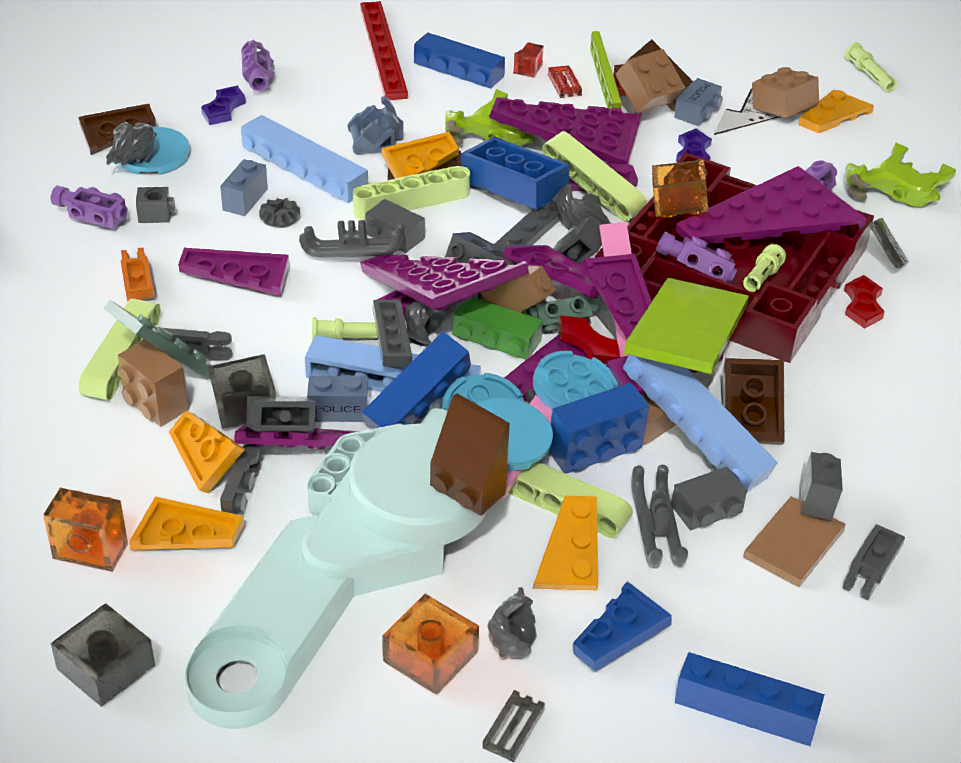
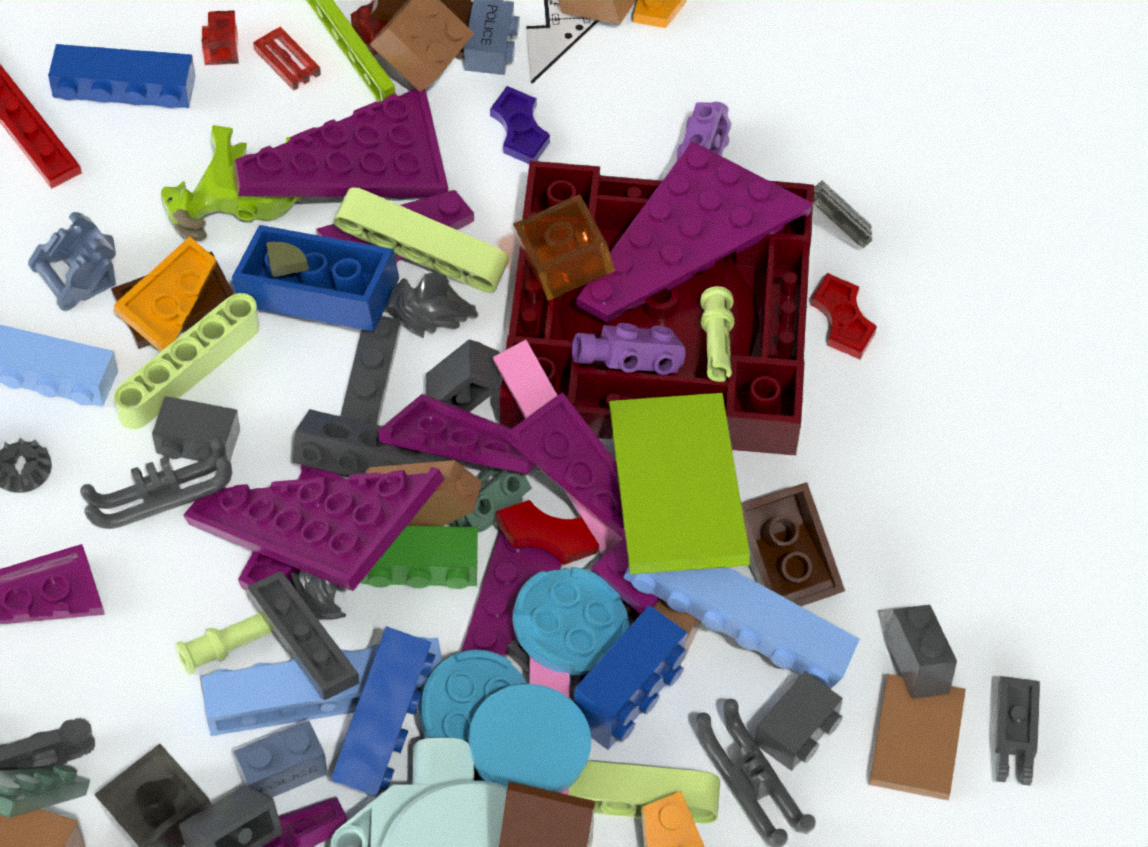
camera: 25 degrees left, 15 degrees up
lime animal [845,142,956,207] -> none
none -> olive tile [266,242,309,277]

